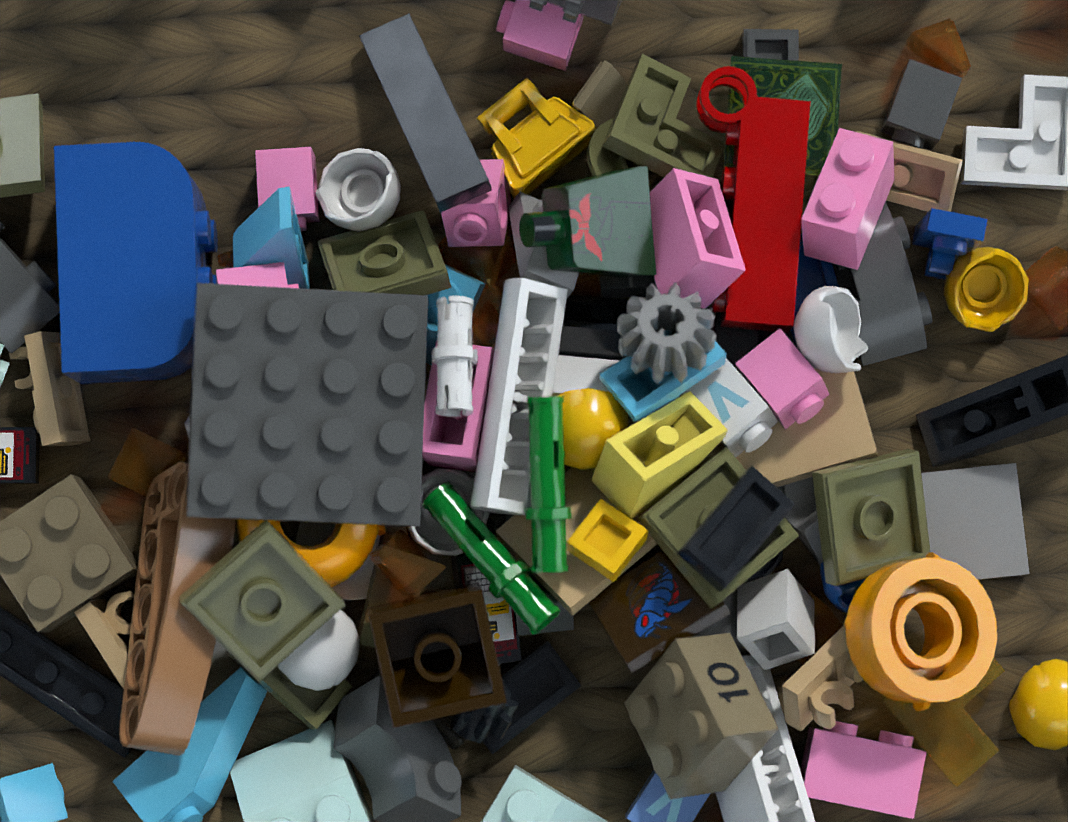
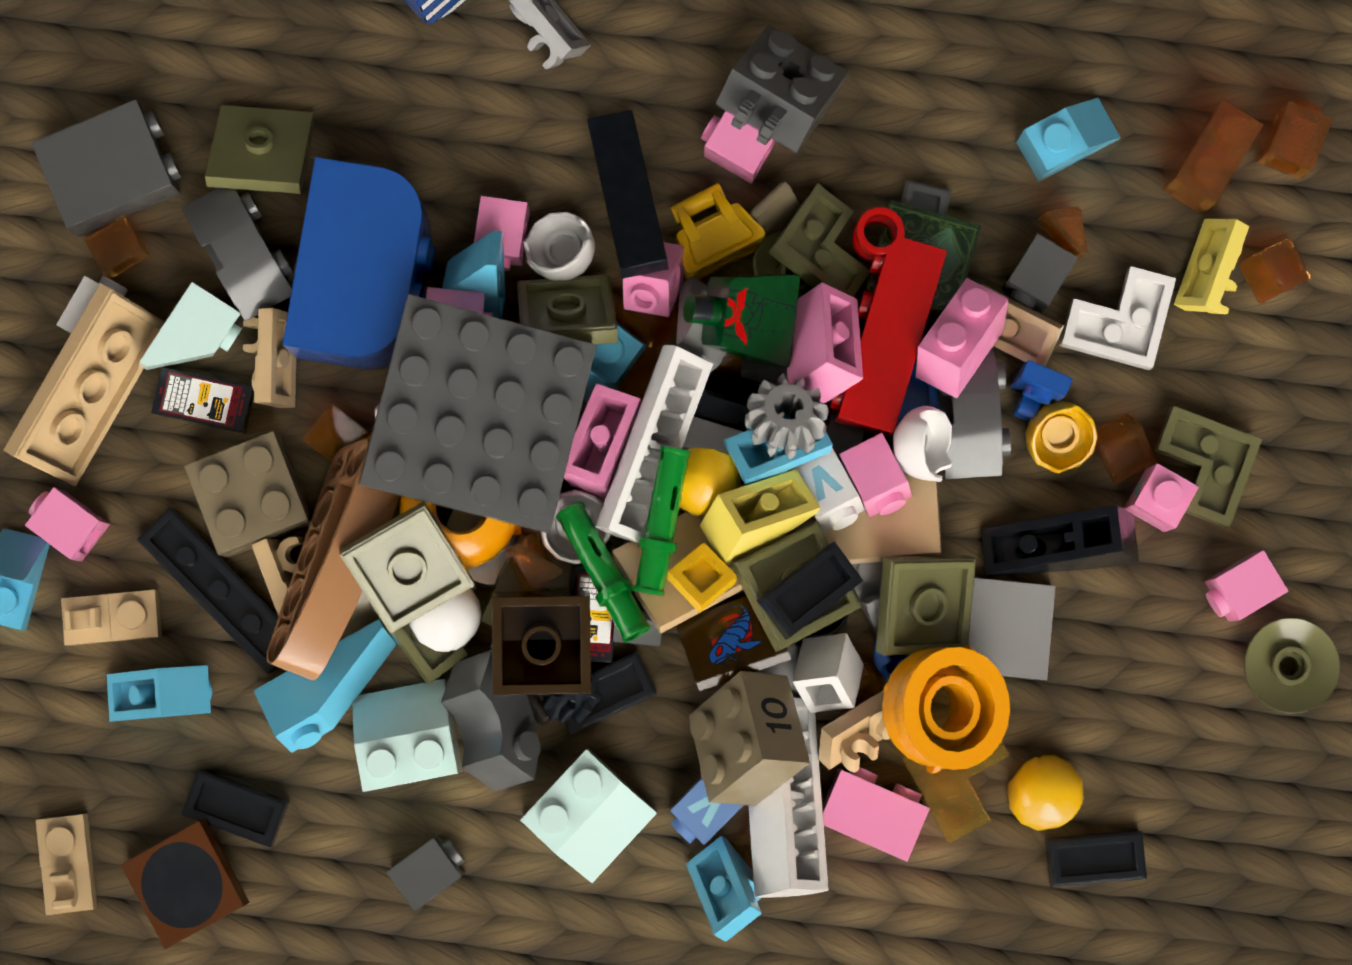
camera: 10 degrees right, 0 degrees up
white pin [432,296,478,417] -> none

